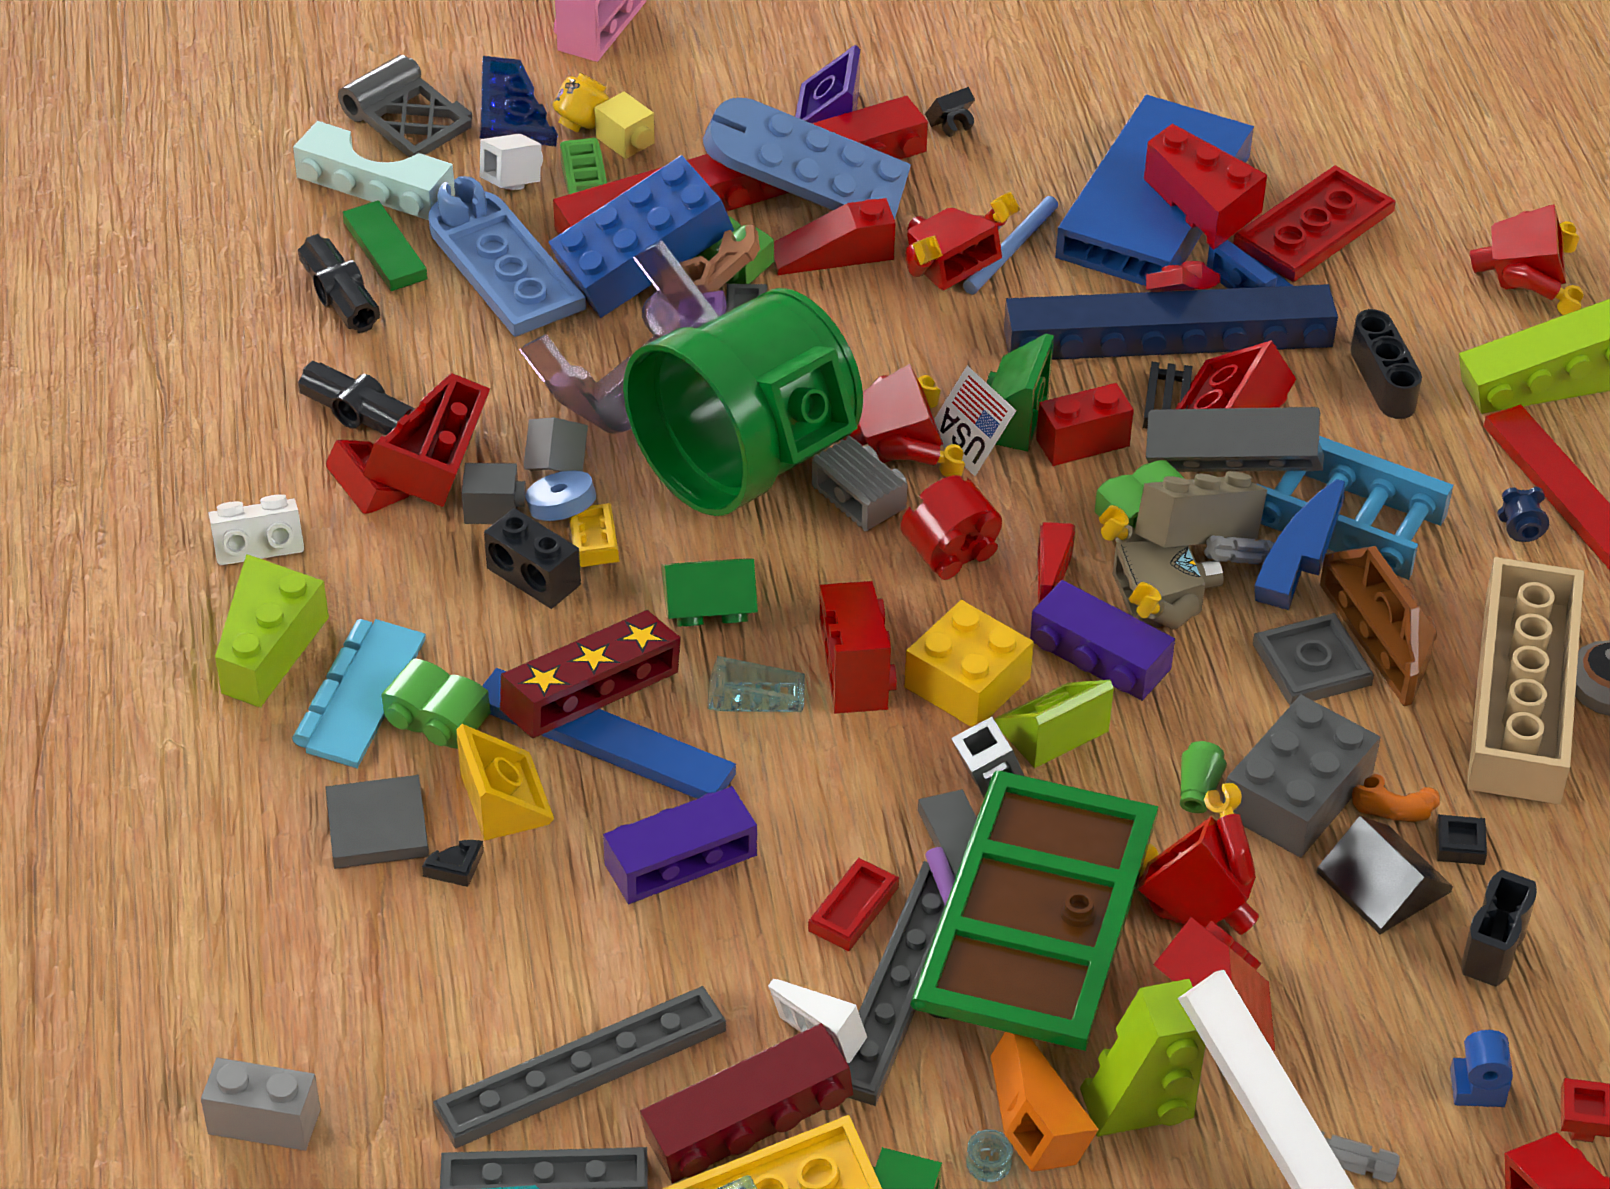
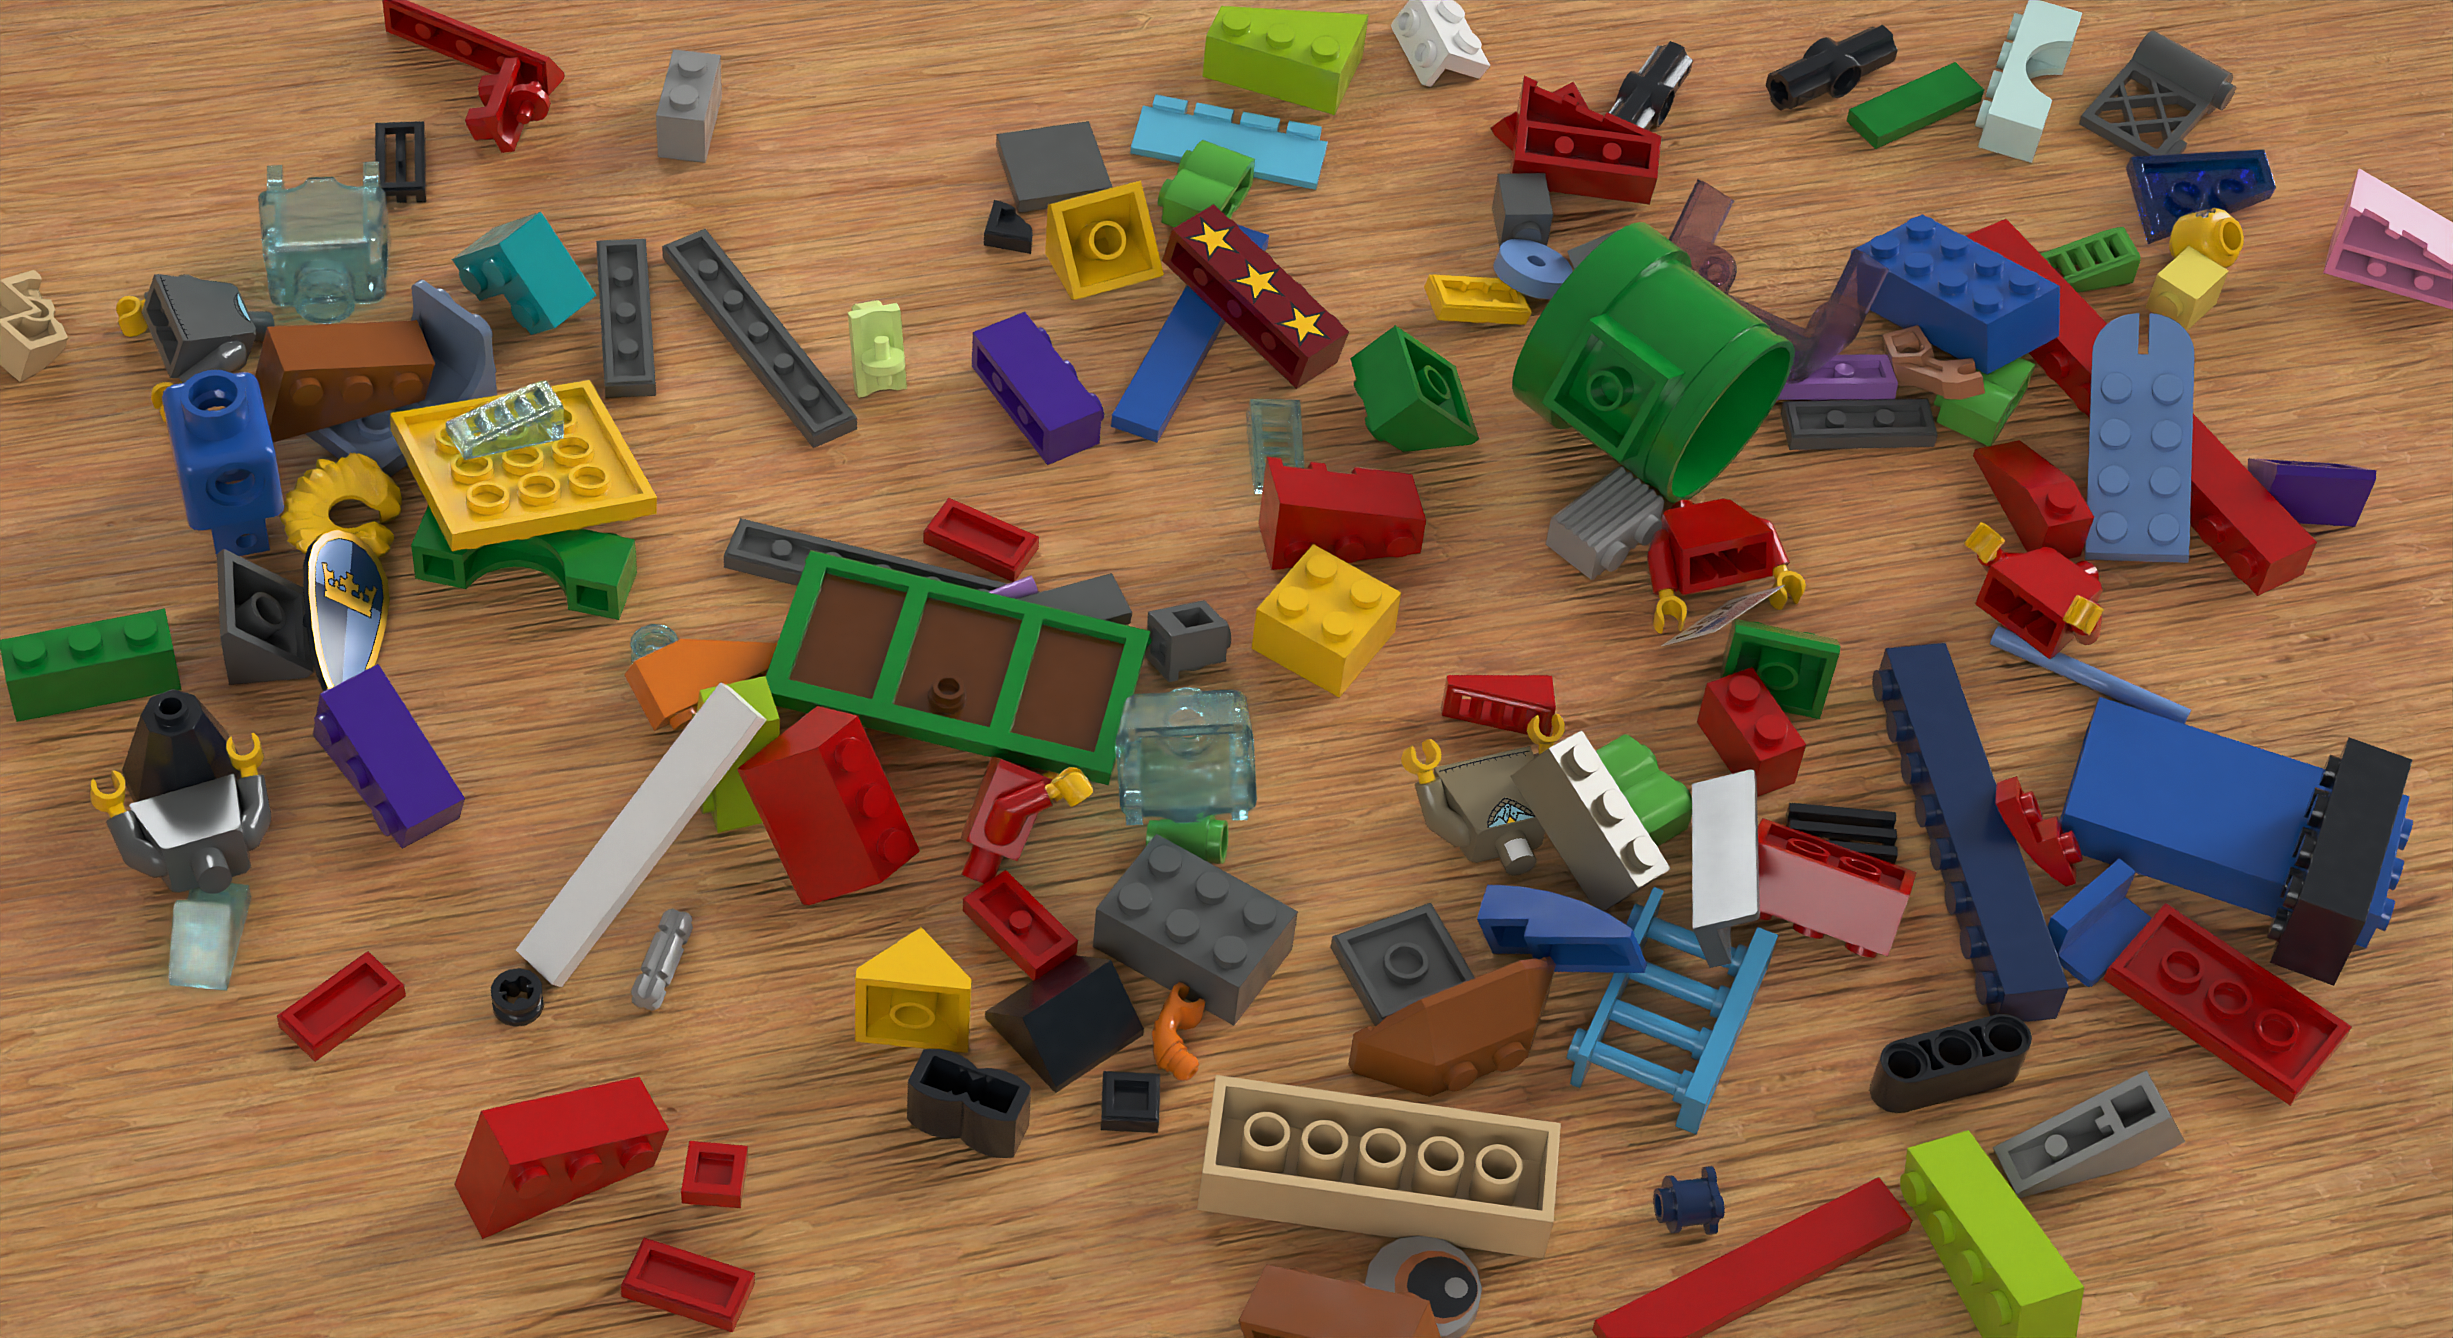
camera: 80 degrees right, 5 degrees up
medium blue plate [429,176,586,337] -> none
white brick [480,134,543,190] -> none
black brick [484,508,581,609] -> none
dark red brick [640,1023,854,1184] -> none
white slope [768,979,867,1063] -> none
red brick [901,475,1002,580] -> none
black tile [925,87,975,137] -> none
lime slope [994,680,1114,768] -> none
dark purple brick [1030,580,1175,701] -> none
red wedge [1144,123,1267,250] -> none
light grey axle [1204,535,1275,565] -> none
blue leg [1450,1030,1513,1107] -> none
red torso [1470,204,1584,315] -> none
none -> yellowish green hips [848,300,907,398]
none -> yellow slope [855,927,972,1053]
none -> red plate [963,869,1078,981]
none -> clear light blue piece [1116,687,1257,826]
none -> light grey slope [1993,1070,2185,1198]
none -> black brick [2267,737,2412,986]

